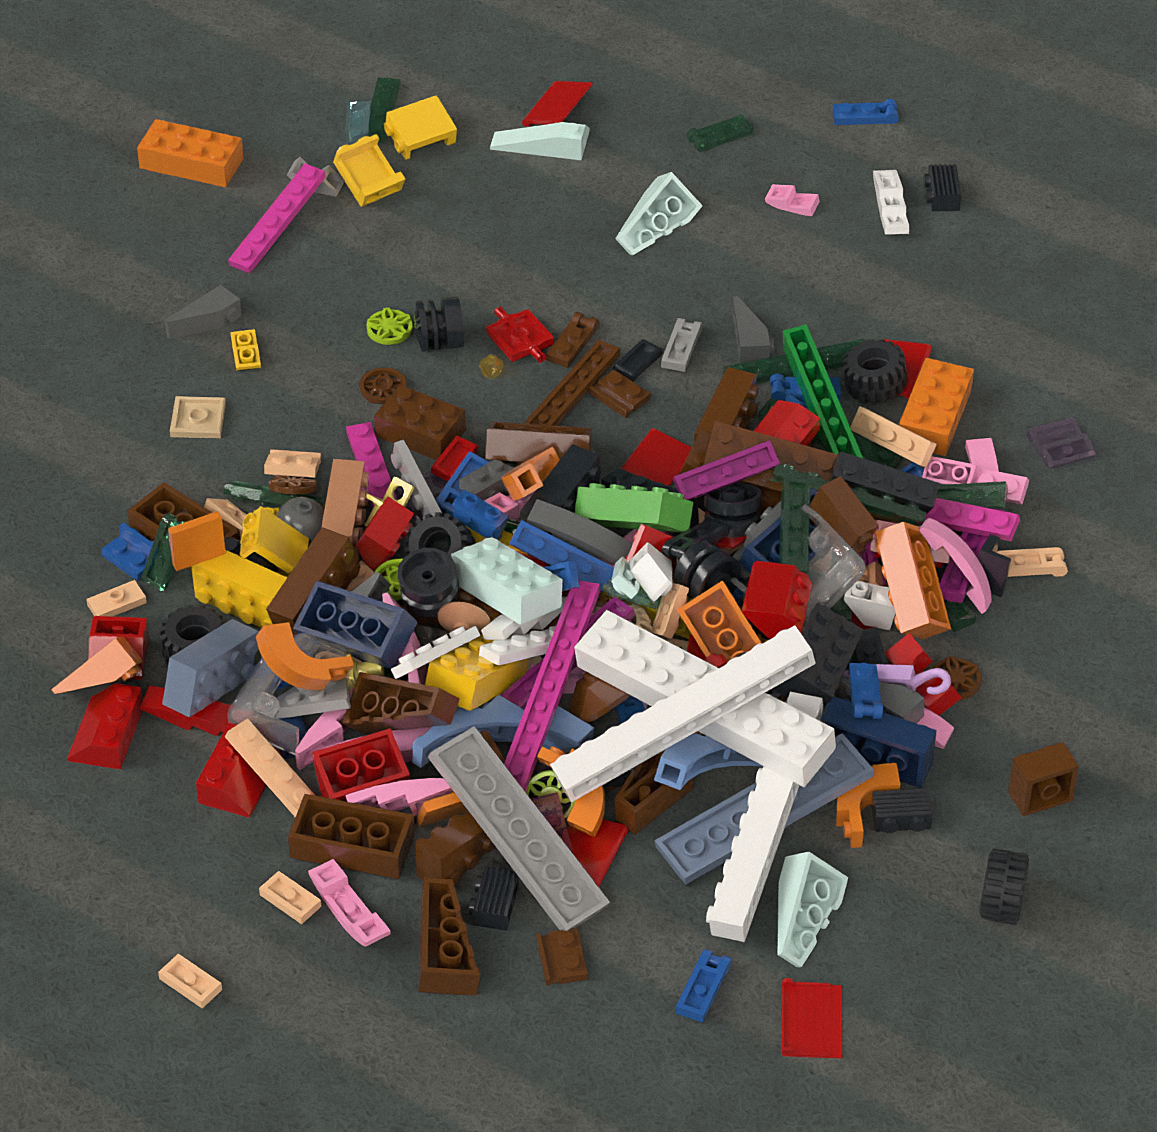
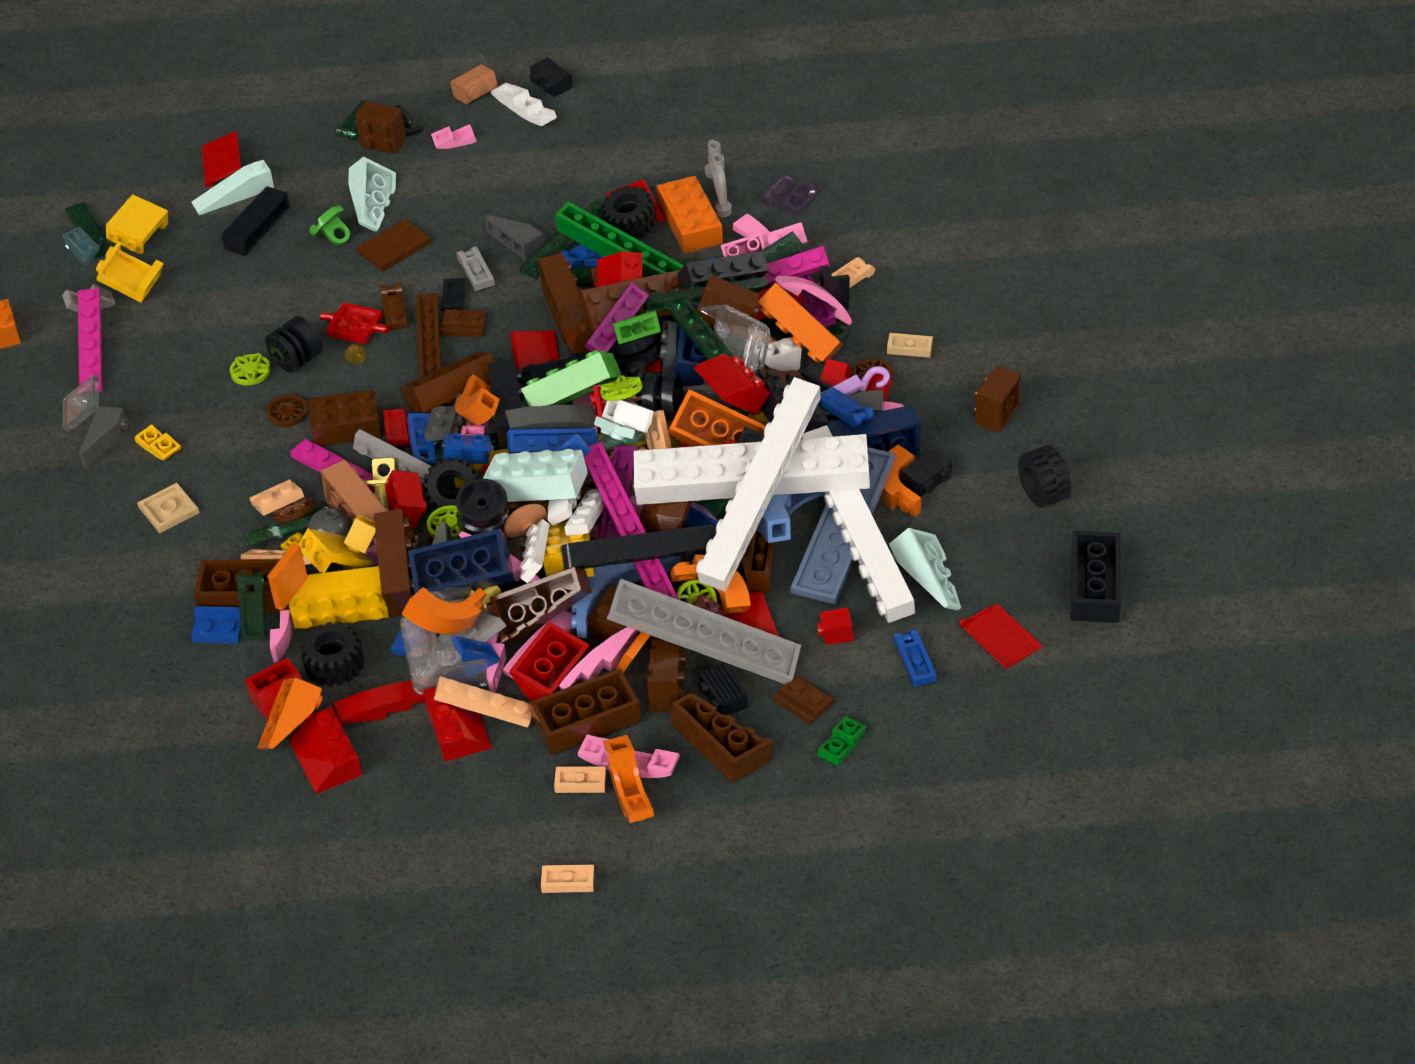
camera: 35 degrees left, 0 degrees up
light nougat plate [86,580,147,617] -> none
sand blue brick [163,619,259,717] -> none
blue plate [832,99,899,125] -> none
light nougat plate [850,406,937,467] -> none
none -> clear plate [62,375,99,431]
none -> black brick [221,186,290,256]
none -> bright pink slope [270,610,293,662]
none -> bright green tile [309,205,350,245]
none -> yellow brick [344,514,376,553]
none -> reddish brown brick [355,101,406,154]
none -> reddish brown tile [356,219,431,272]
none -> black piece [395,105,423,136]
none -> nougat brick [450,64,498,104]
none -> blue slope [451,635,500,677]
none -> black beam [560,524,717,570]
none -> lime wheel [600,375,643,401]
none -> orange arch [603,735,654,823]
none -> bright green slope [613,311,661,344]
none -> light grey bar [705,139,732,217]
none -> red brick [817,607,854,645]
none -> green slope [817,716,867,766]
none -> tan plate [887,333,933,358]
none -> black brick [1070,531,1121,623]

